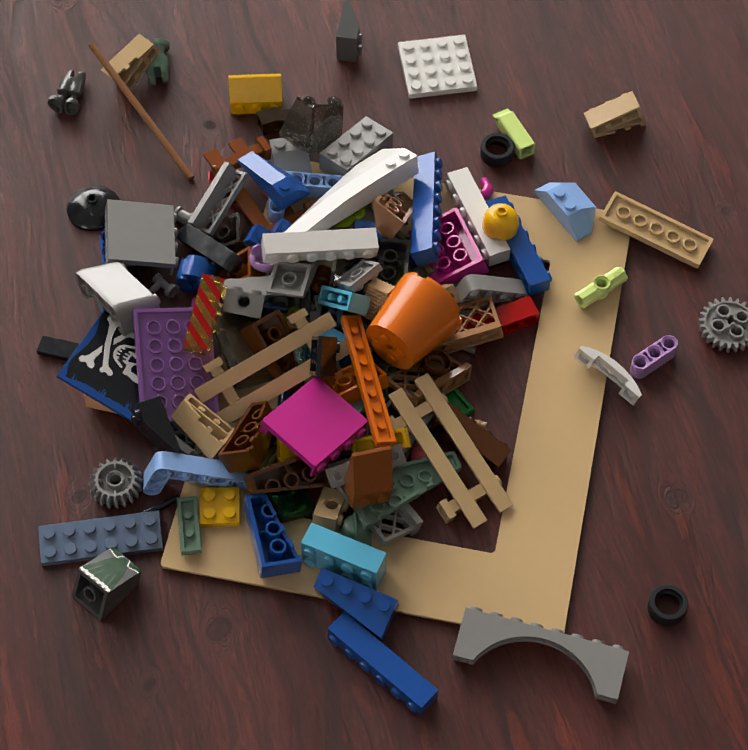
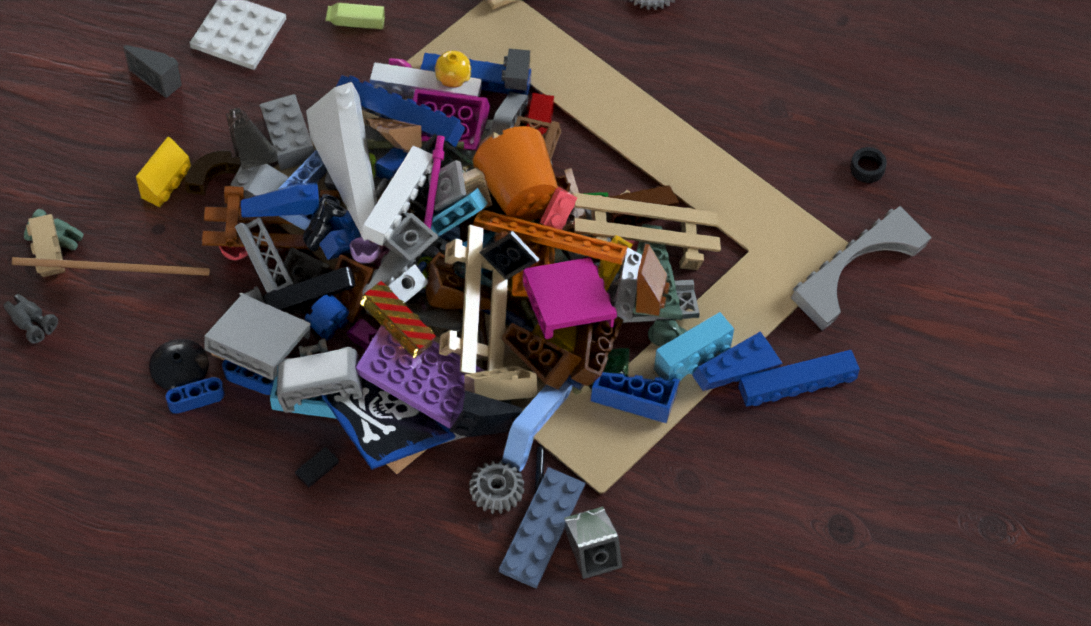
camera: 60 degrees left, 0 degrees up
sand green plate [177,496,202,556] -> none
yellow plate [199,487,240,527] -> none
tan brick [312,487,349,532] -> none
black tyre [480,133,514,167] -> none
light blue wedge [534,182,596,242] -> none
yellowish green piece [574,266,628,308] -> none
white slope [574,346,642,405] -> none
lavender beam [630,335,678,379] -> none
none -> blue beam [166,377,225,414]
none -> black piece [303,194,347,252]
none -> dark pink bar [424,136,445,229]
none -> dark grey brick [502,49,531,90]
none -> coral bracket [540,186,577,230]

